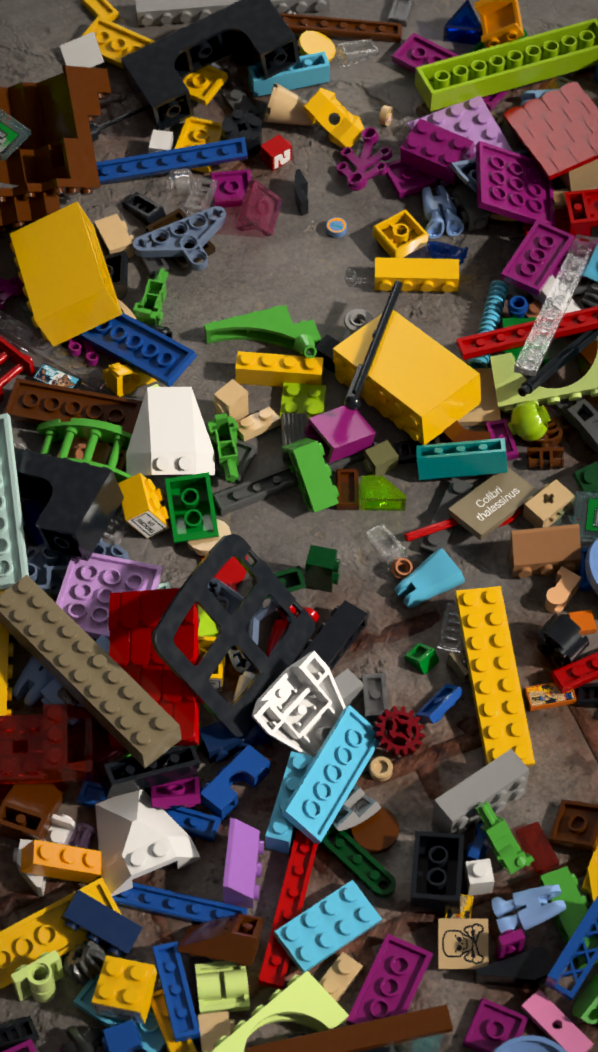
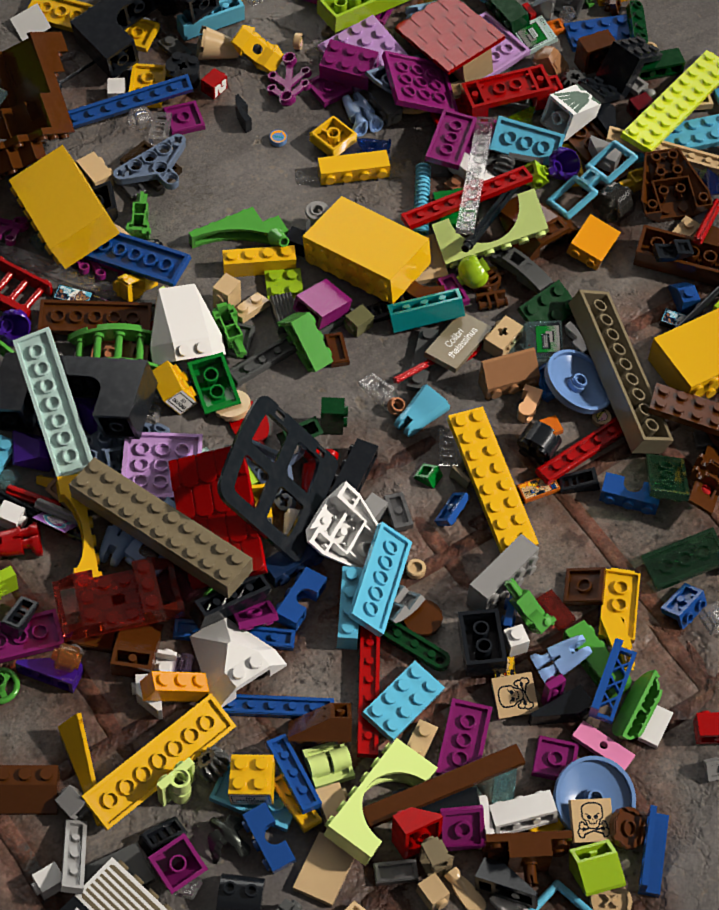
camera: 15 degrees left, 0 degrees up
dark blue brick [60,889,143,957] -> none
black slope [122,192,166,226] -> none
medium lavender slope [223,818,264,908] -> none
clear pink bracket [236,179,282,236] -> none
black bar [344,281,402,411] -> none
clear neon green slope [361,475,406,511] -> none
dark red gear [373,706,425,758] -> none
blue cone [507,296,529,318] -> none

